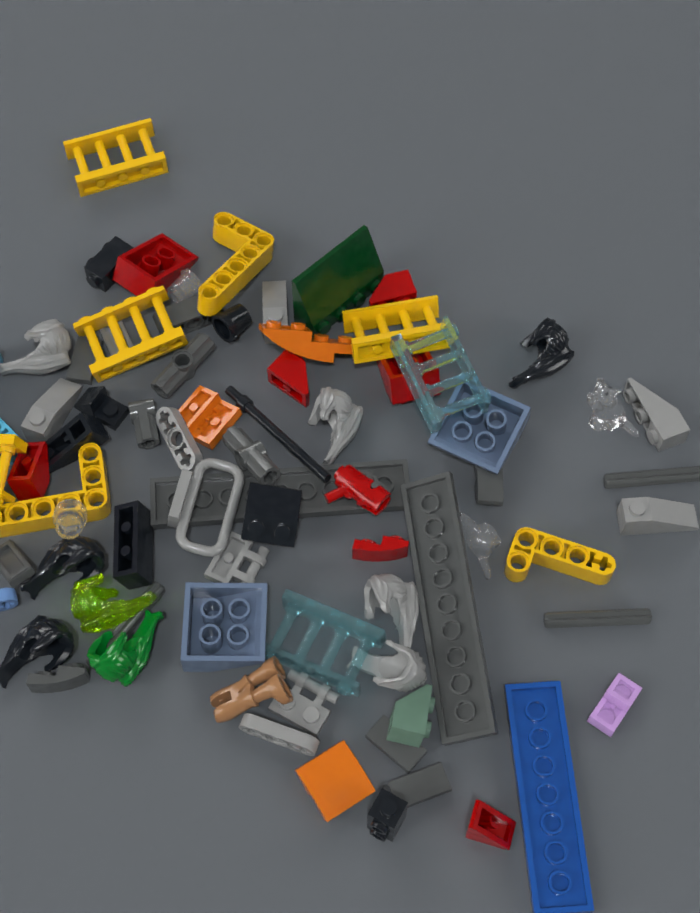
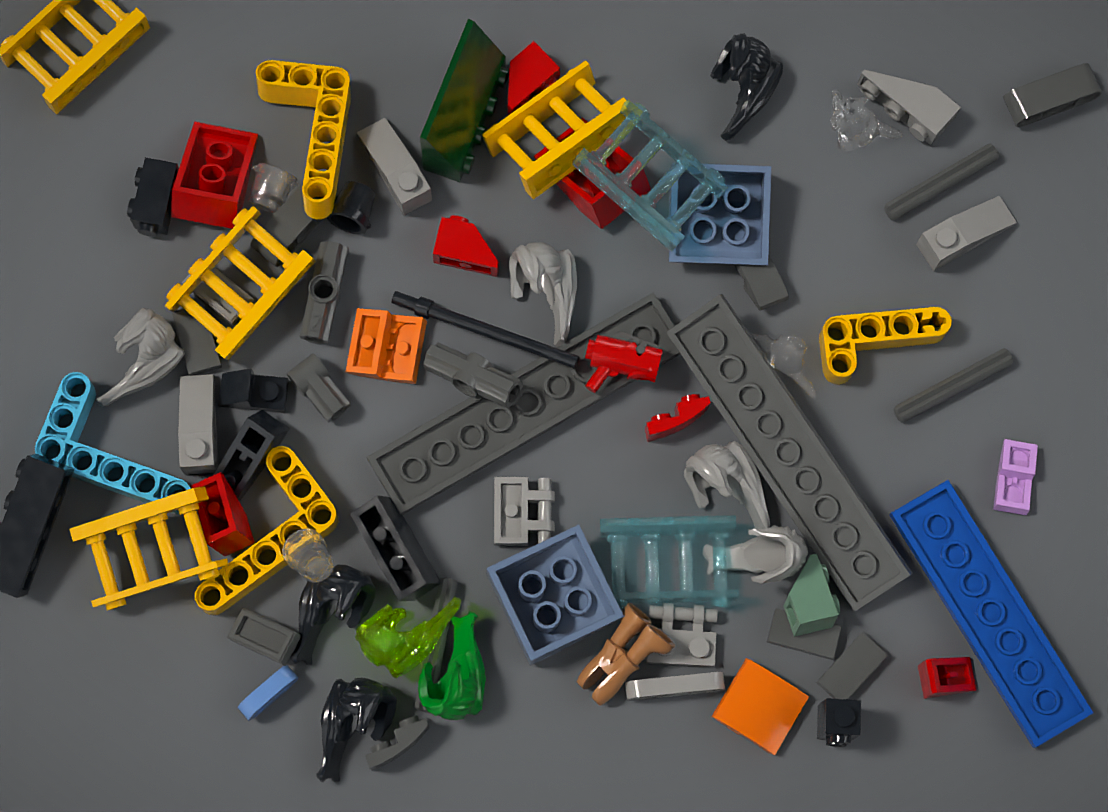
camera: 30 degrees left, 15 degrees up
light grey beam [155,407,203,471] -> none
light grey bar [167,458,244,557] -> none
black slope [241,482,302,547] -> none
orange slope [259,320,353,363] -> none

